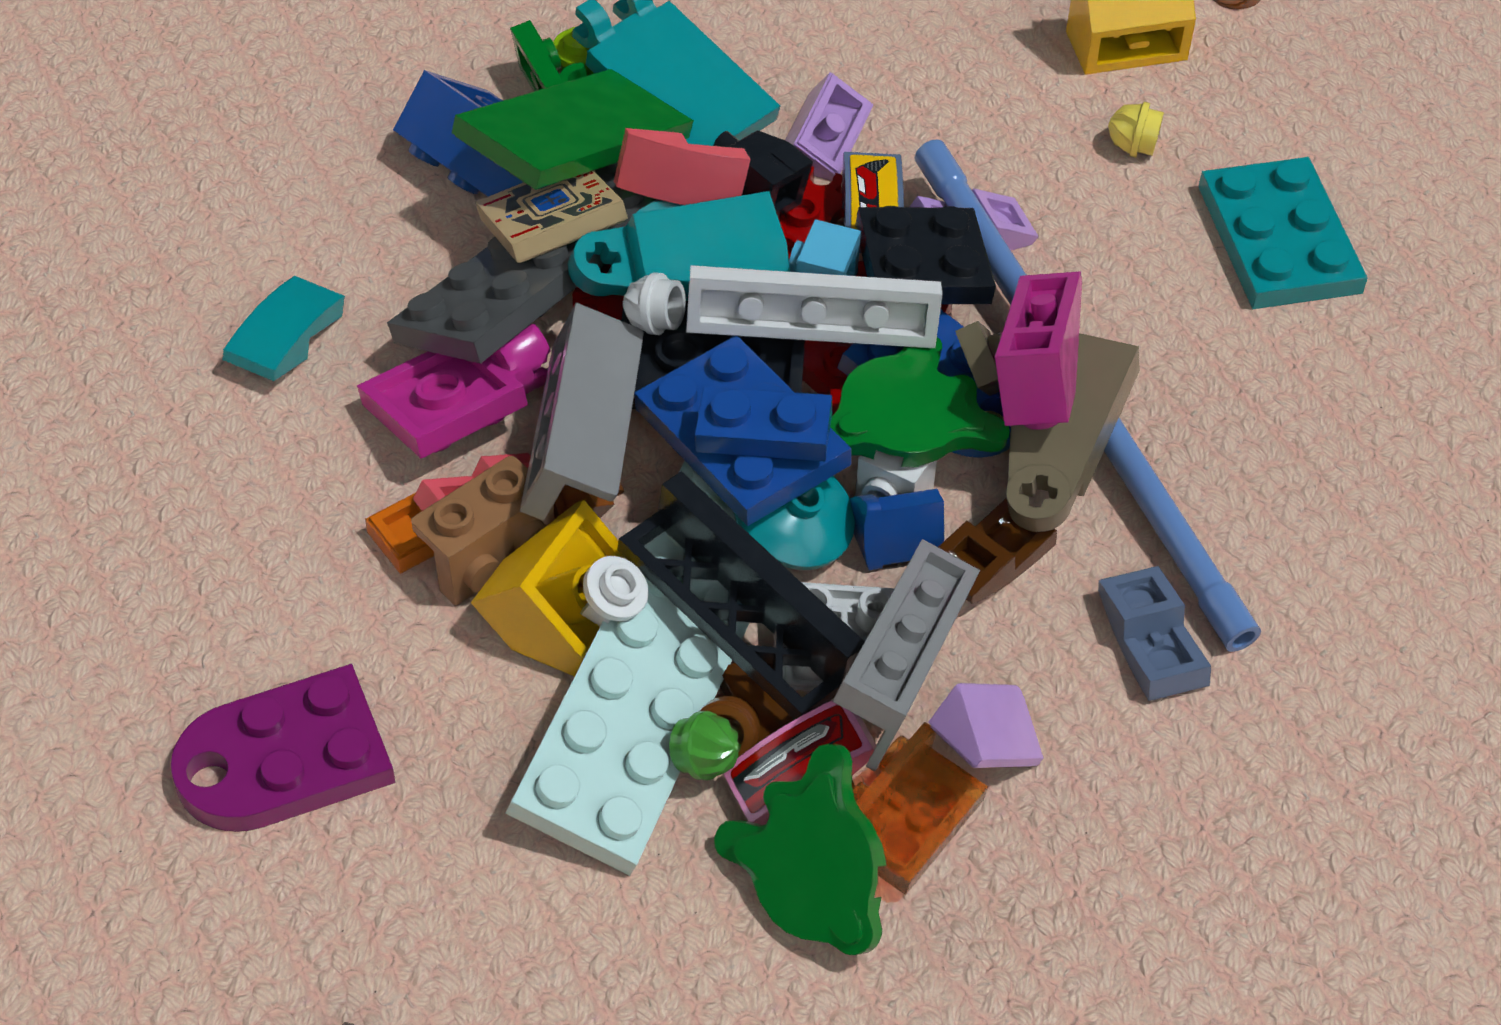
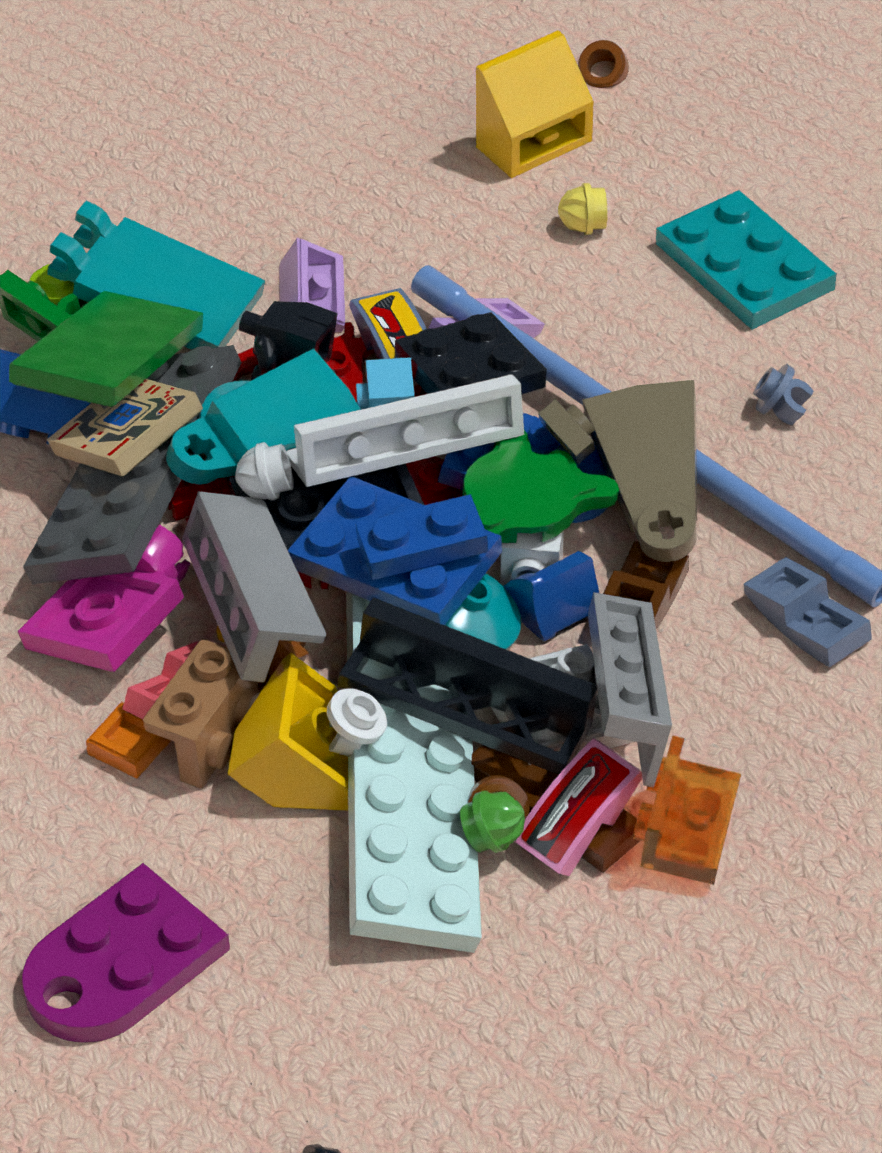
camera: 20 degrees left, 5 degrees down
coral slope [614,128,751,205] -> none
green tile [714,744,886,955] -> none
lavender slope [928,683,1043,768] -> none
dark pink slope [995,271,1082,430] -> none
none -> sand blue plate [753,364,814,425]

